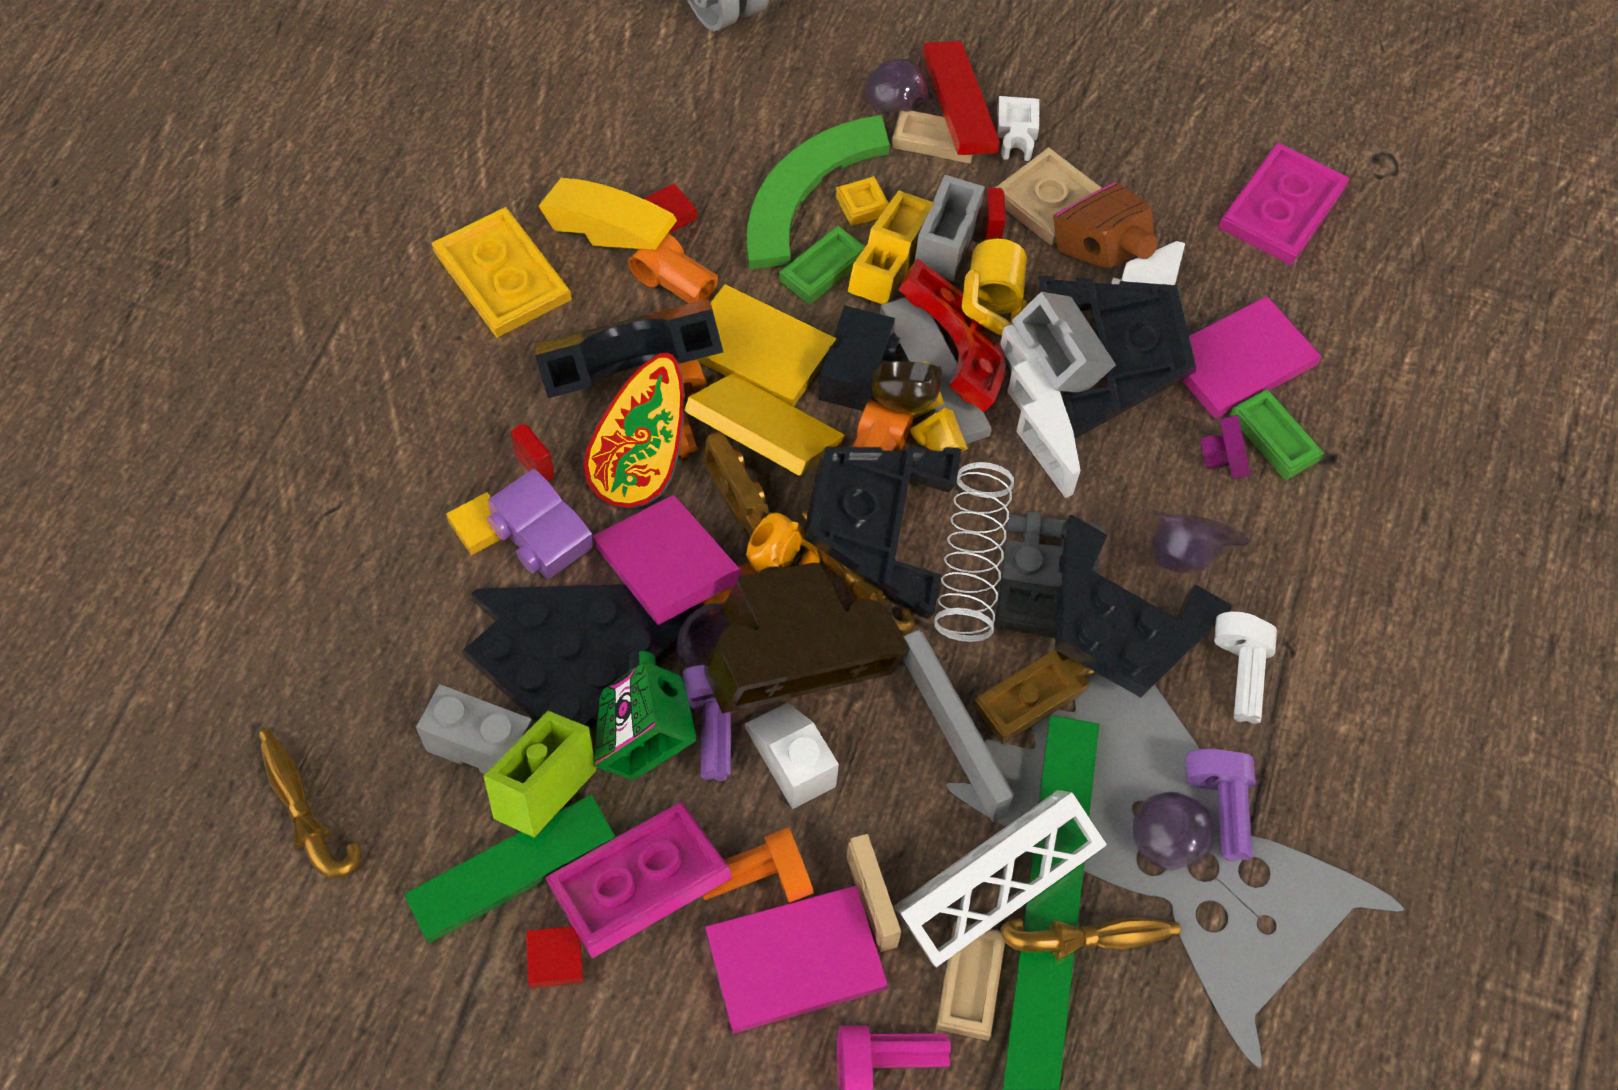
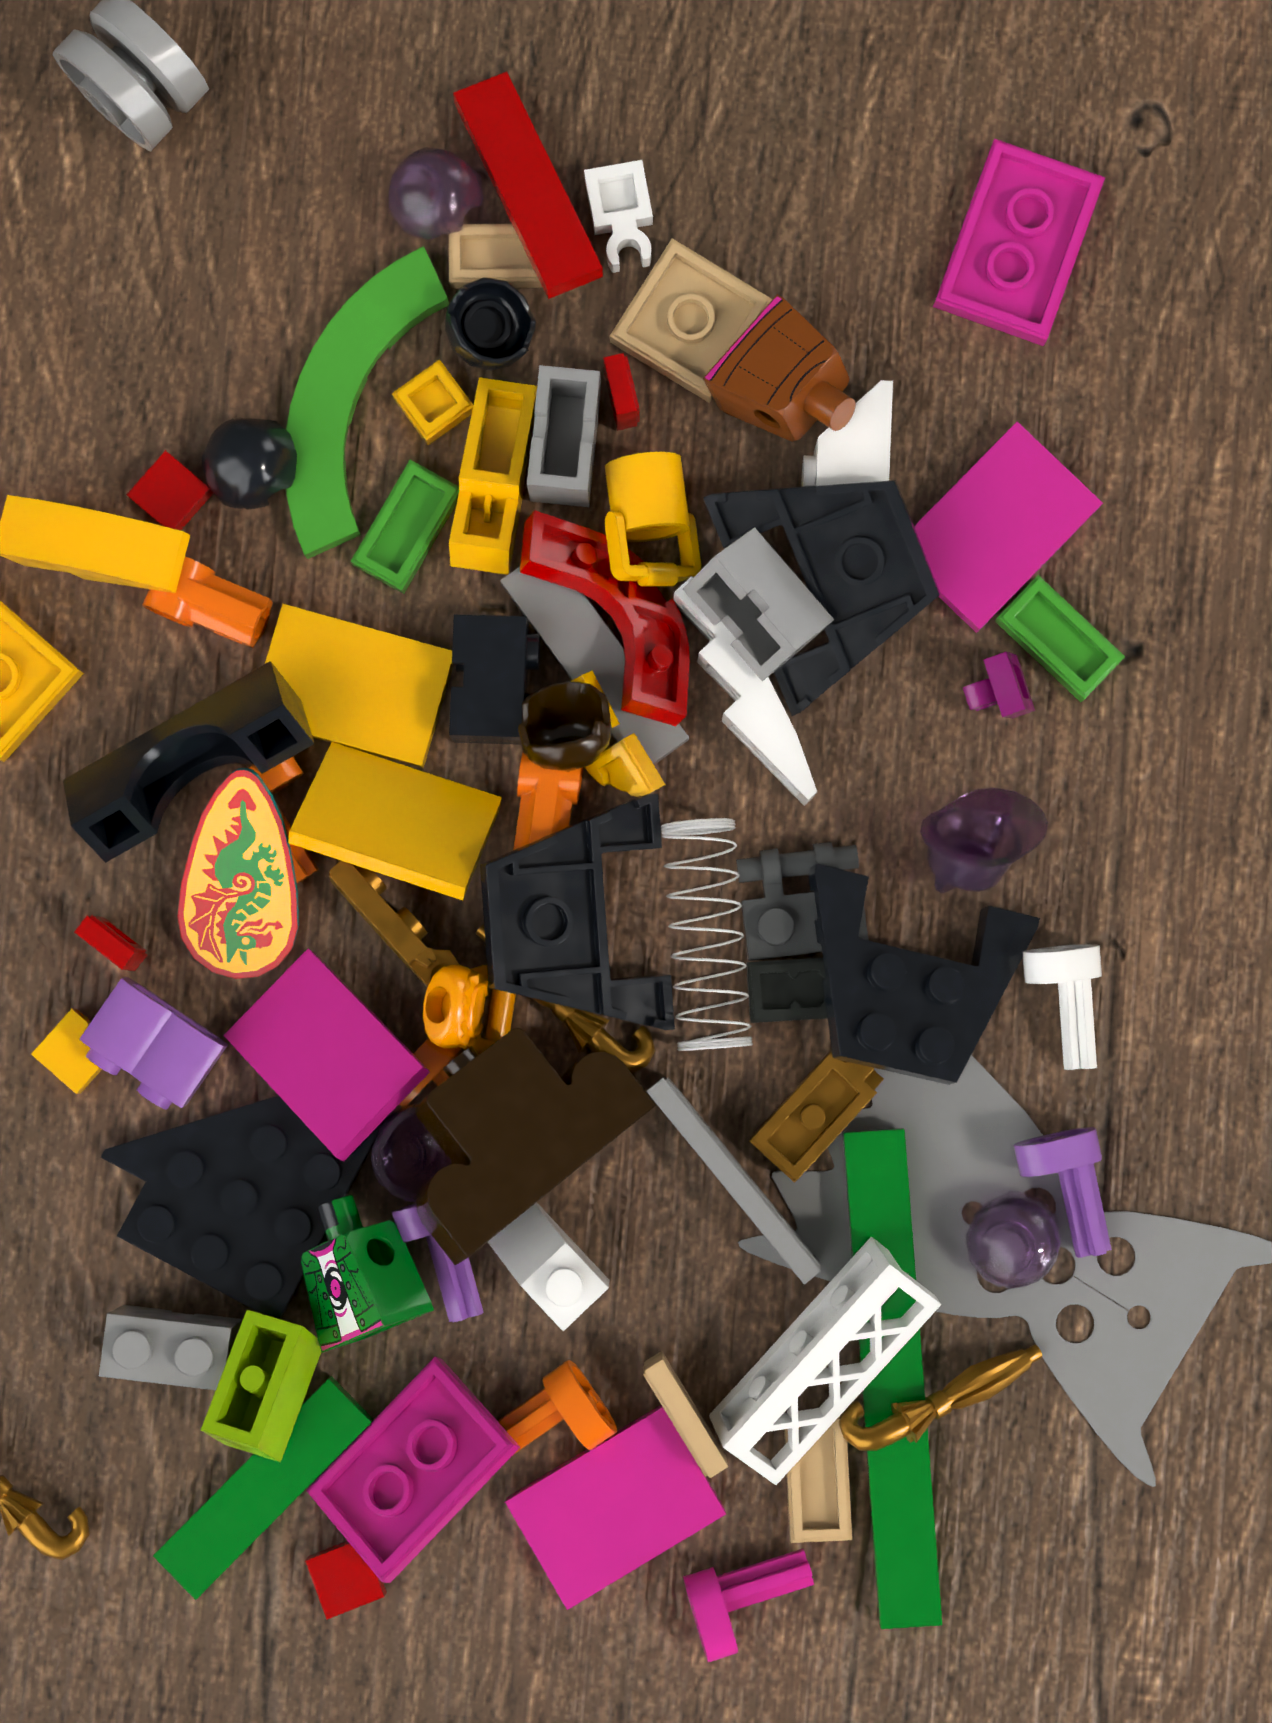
camera: 10 degrees left, 25 degrees up
none -> black hair [202,418,297,510]
none -> black hair [445,277,536,371]

